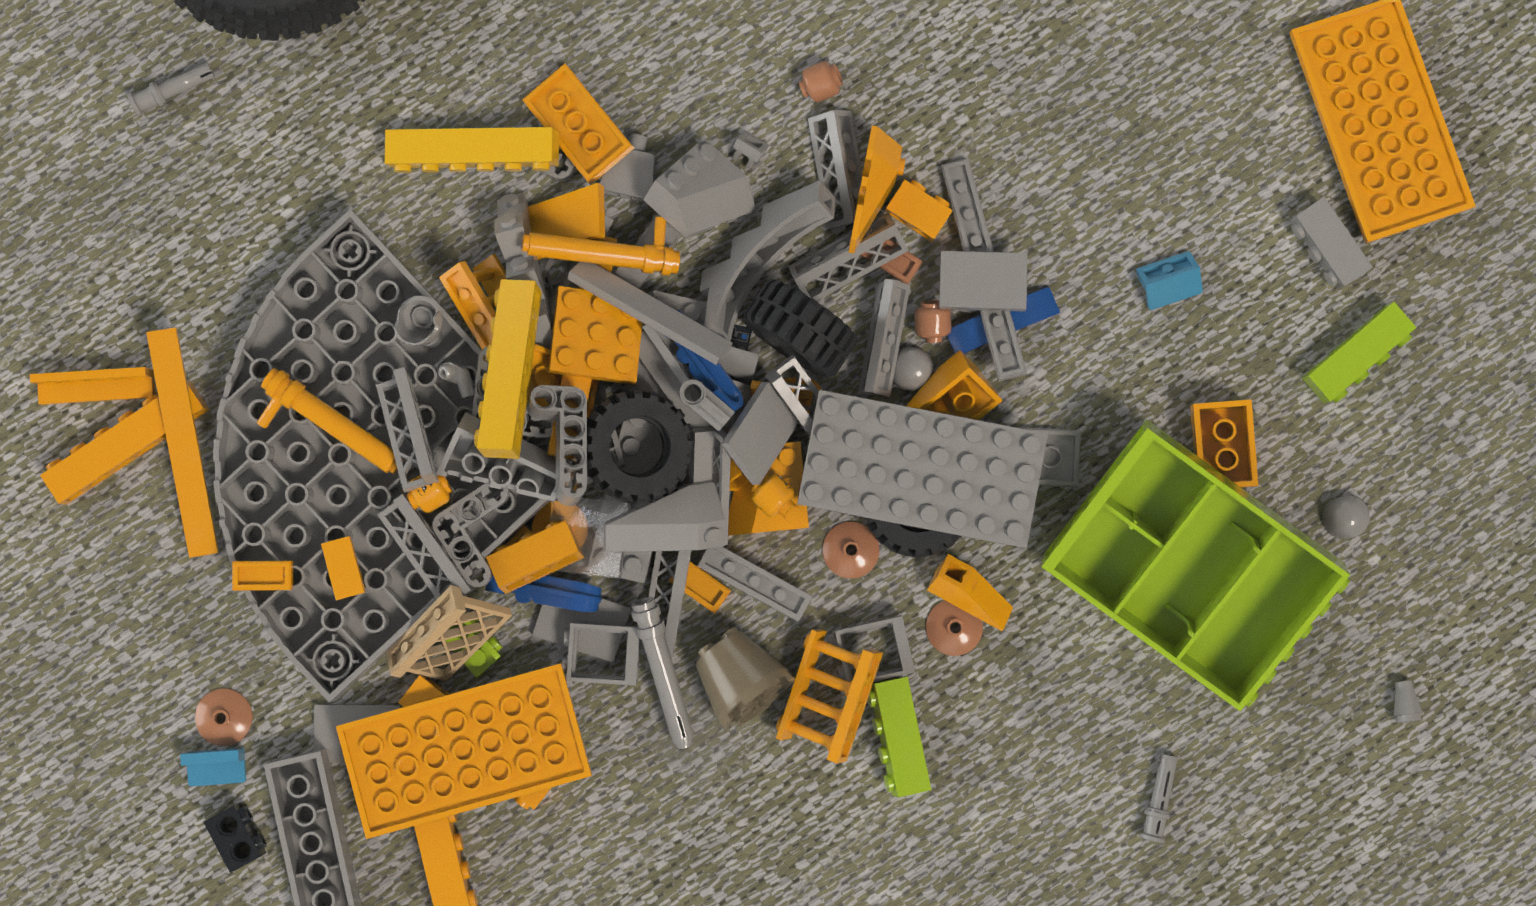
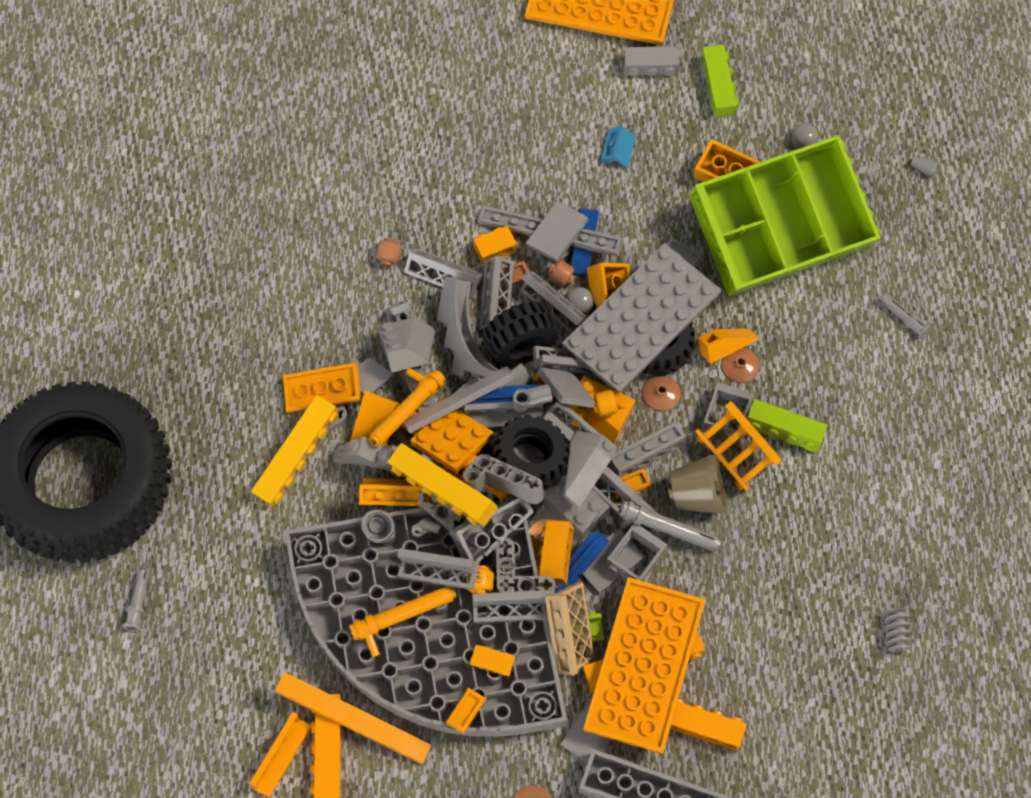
camera: 55 degrees left, 20 degrees down
light orange wedge [848,125,906,254] -> none

